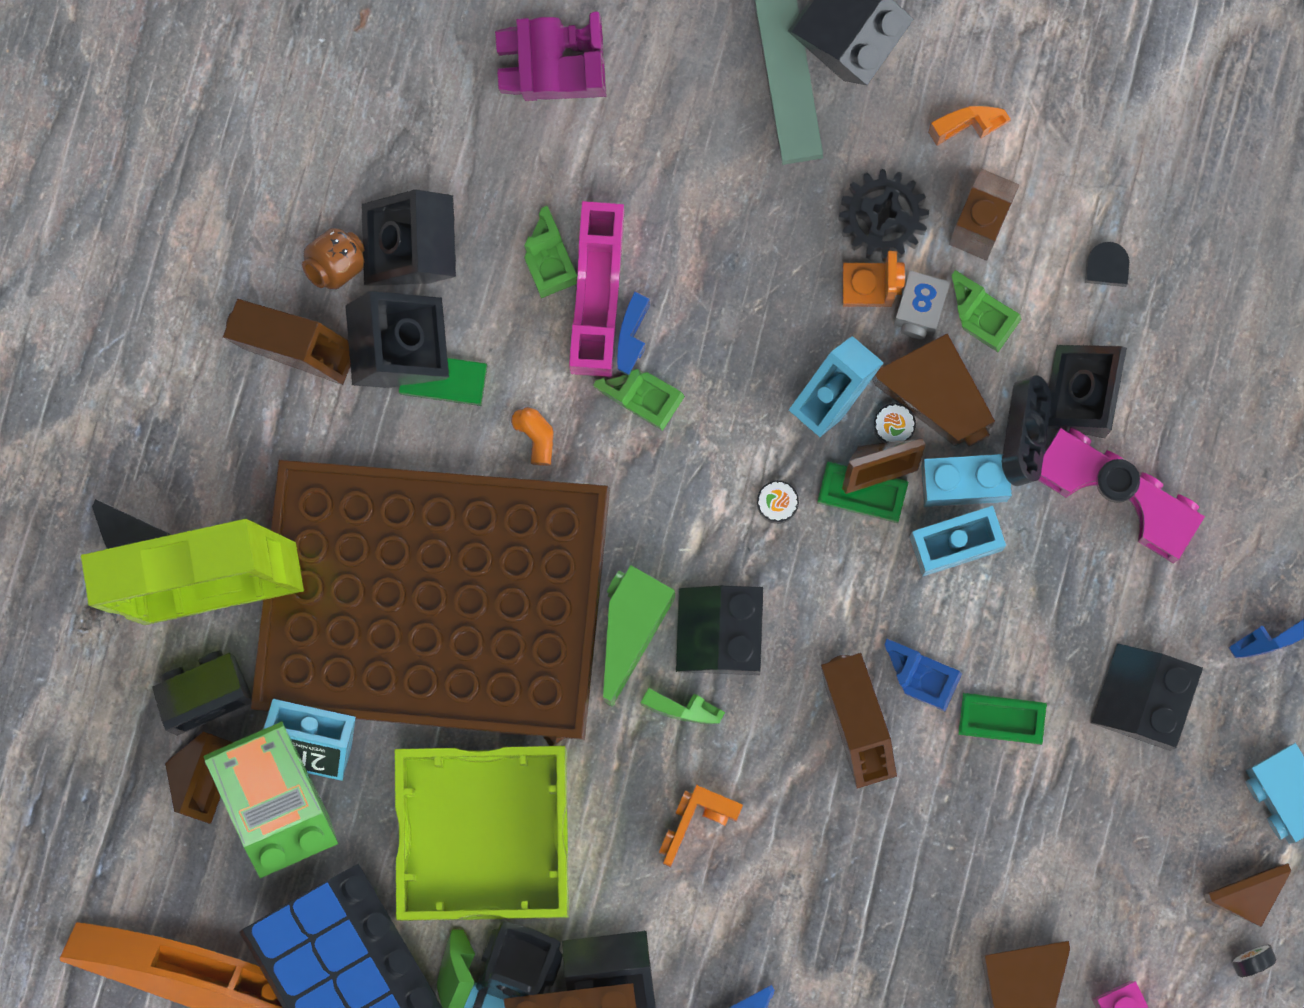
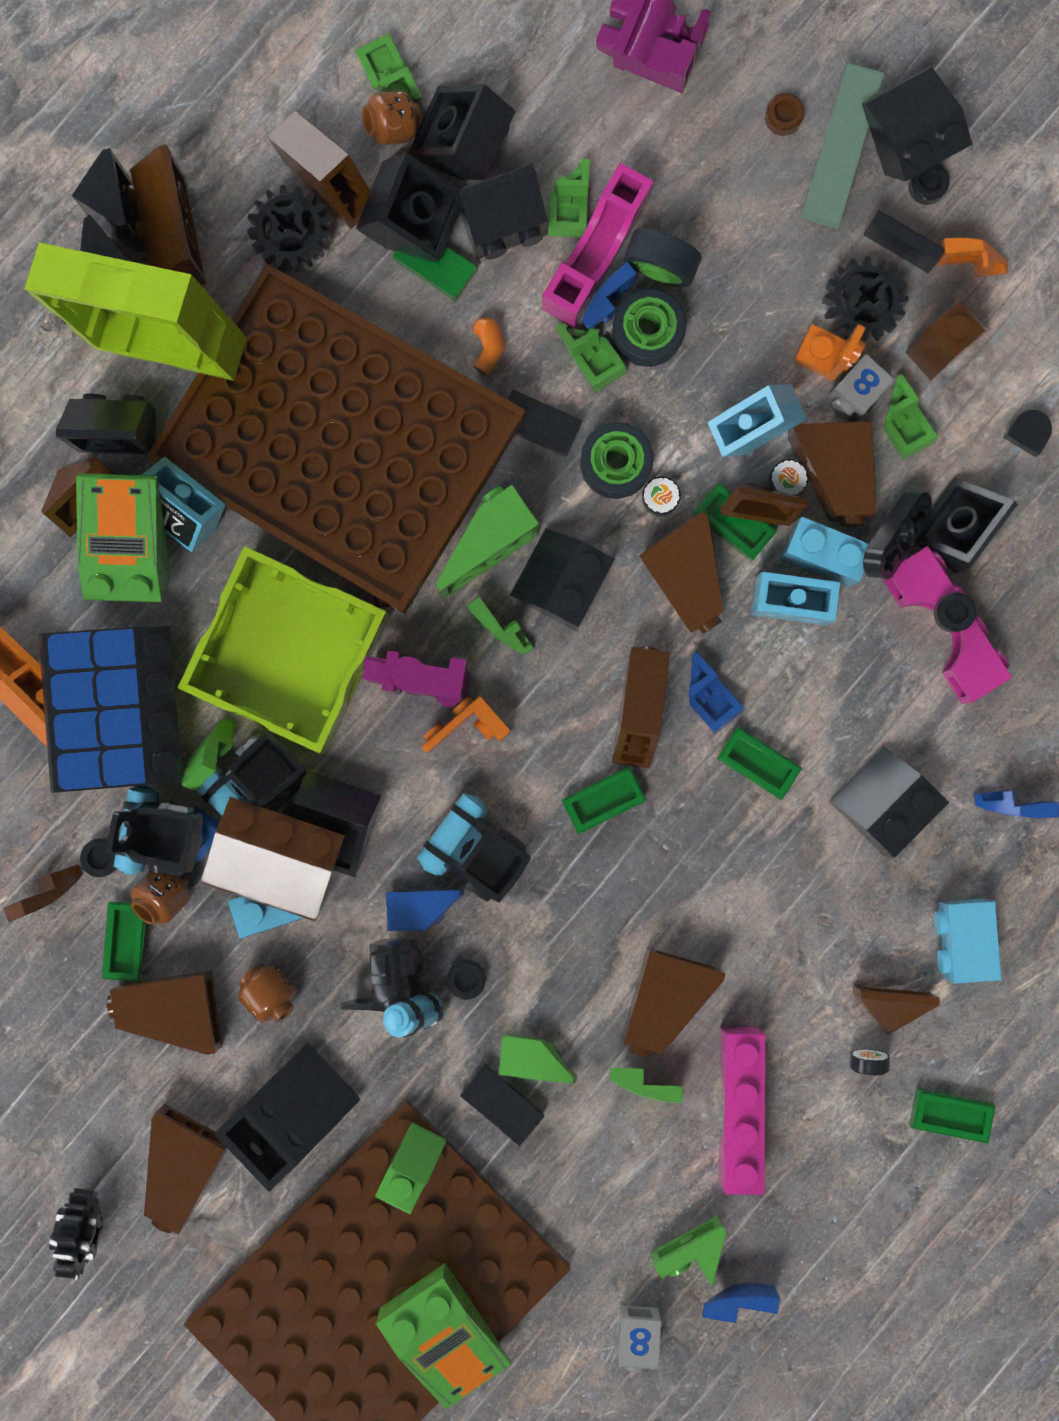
camera: 20 degrees right, 5 degrees up
none -> black slope [71,148,145,252]
none -> reddish brown slope [127,144,206,285]
none -> black gear [247,185,332,272]
none -> bright green slope [355,33,422,102]
none -> magenta hips [362,651,470,708]
none -> black piece [417,793,531,903]
none -> black slope [458,163,548,260]
none -> black tile [508,390,582,458]
none -> green tile [561,766,647,834]
none -> wheel [580,422,654,499]
none -> wheel [612,288,686,367]
none -> black wheel [623,228,702,287]
none -> reddish brown slope [639,511,725,634]
none -> reddish brown tile [765,93,804,136]
none -> black tile [864,211,945,273]
none -> black tile [908,164,949,205]

